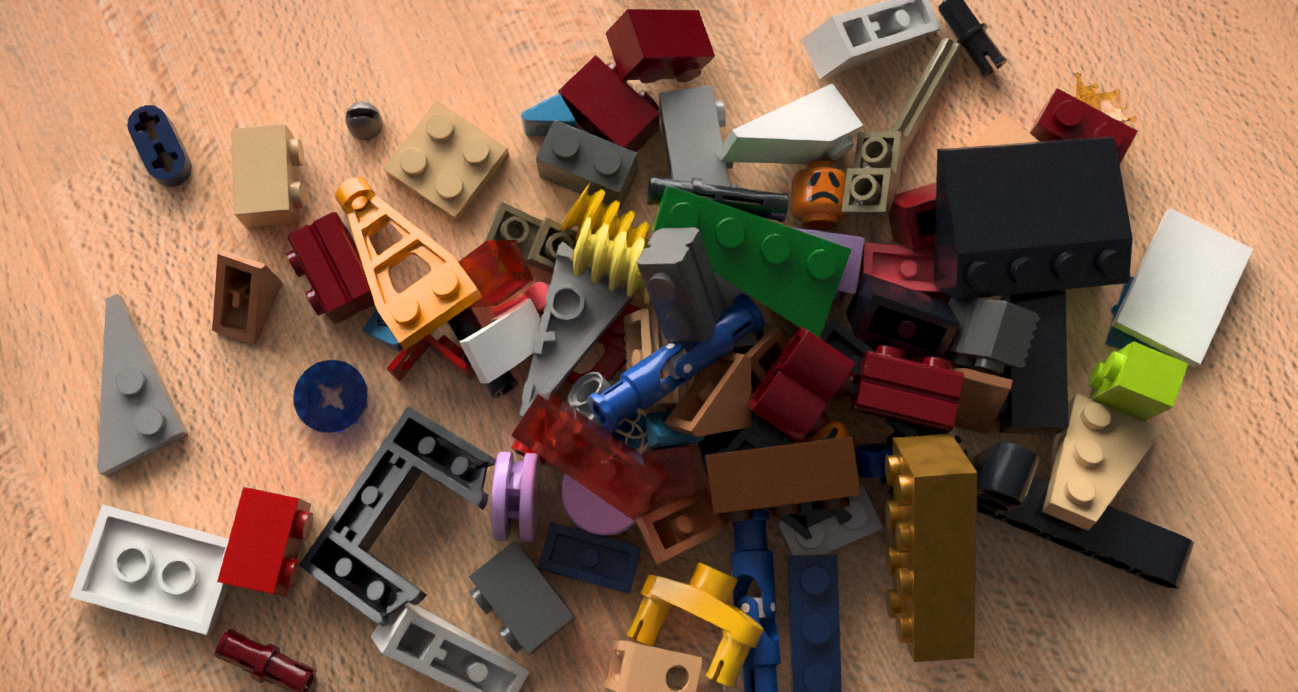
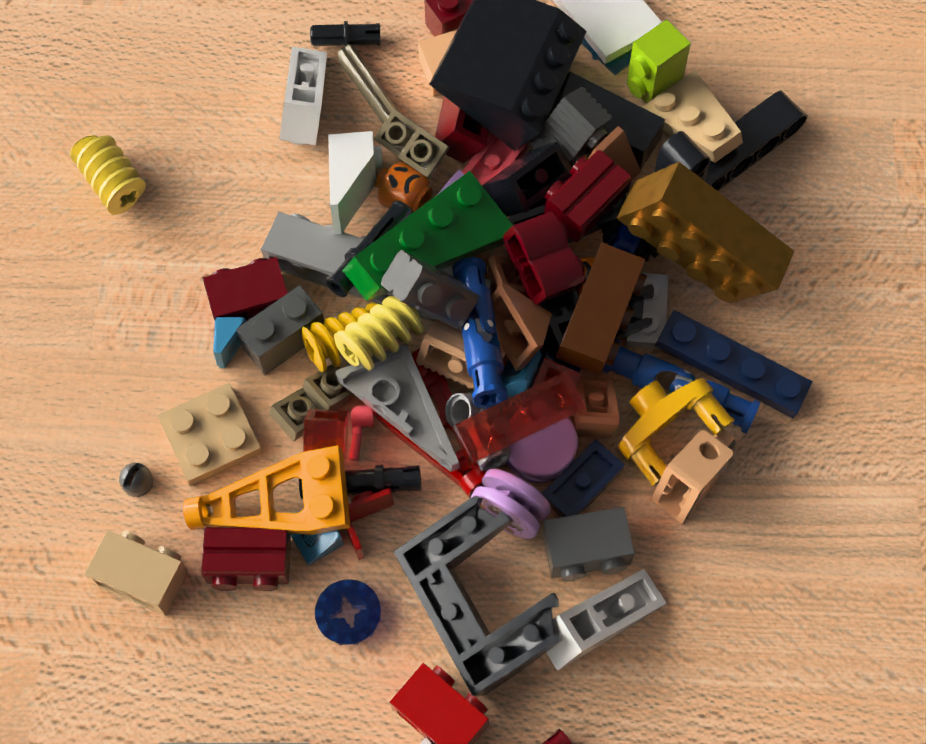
camera: 60 degrees left, 10 degrees down
dark blue beam [127,105,192,187] -> none
nougat slope [212,250,282,345] -> none
white slope [460,298,541,383] -> none
dark red brick [605,9,715,84] -> none

